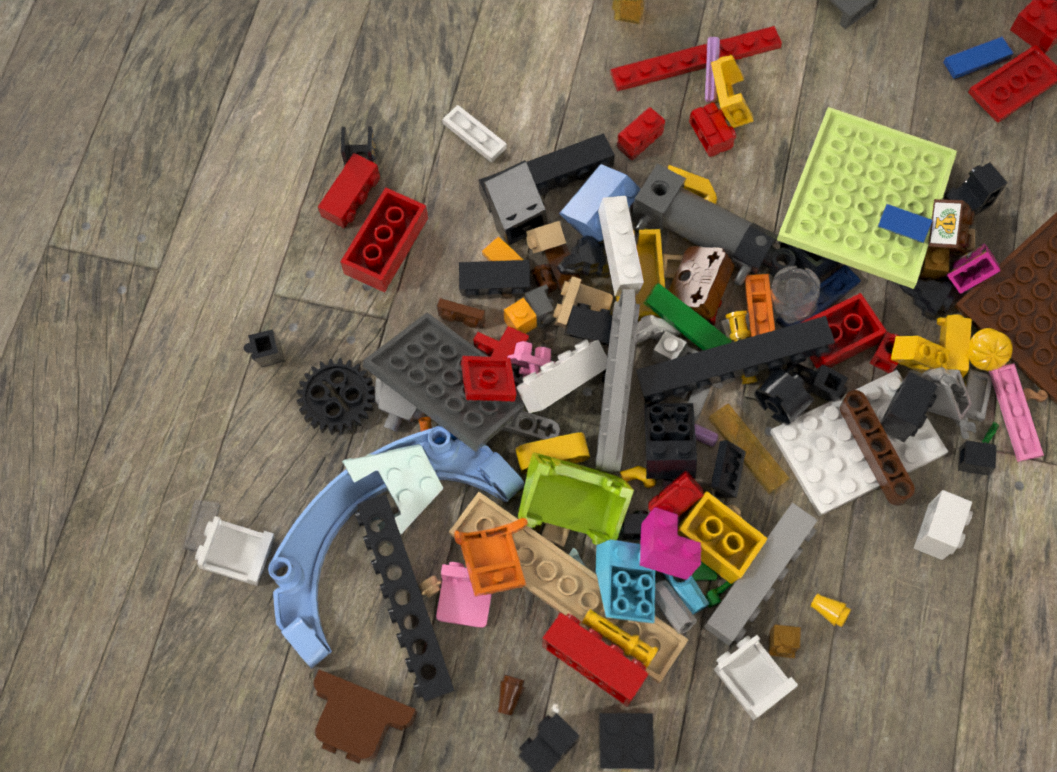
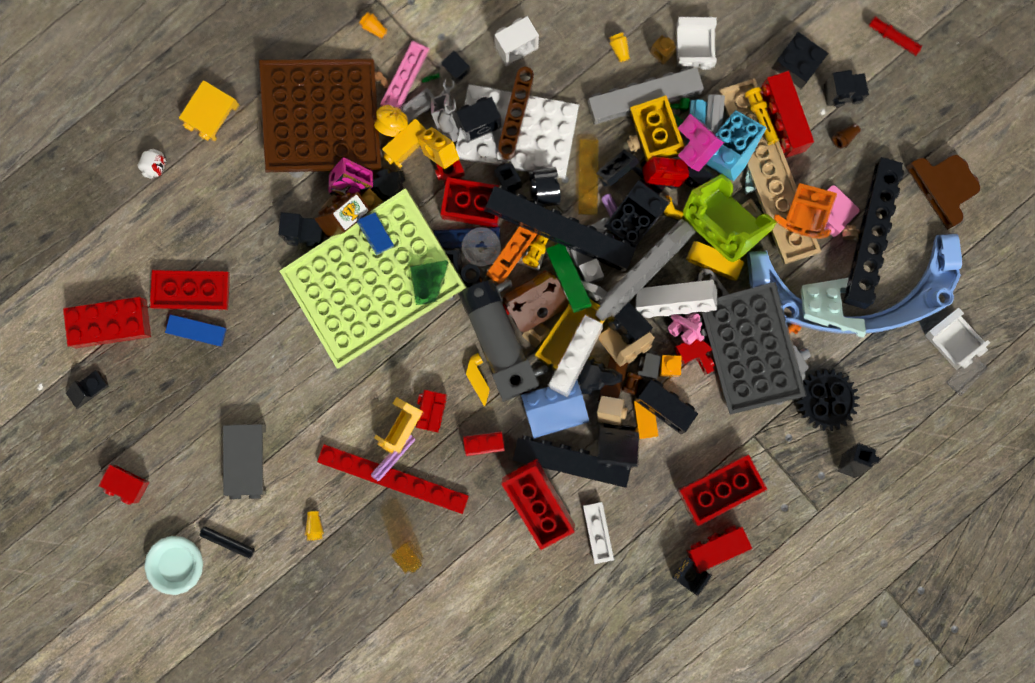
camera: 145 degrees left, 15 degrees up
reddish brown plate [437,298,486,328] -> none
red plate [461,356,517,401] -> none
none -> clear green wing [410,260,449,305]
none -> red brick [501,459,575,550]

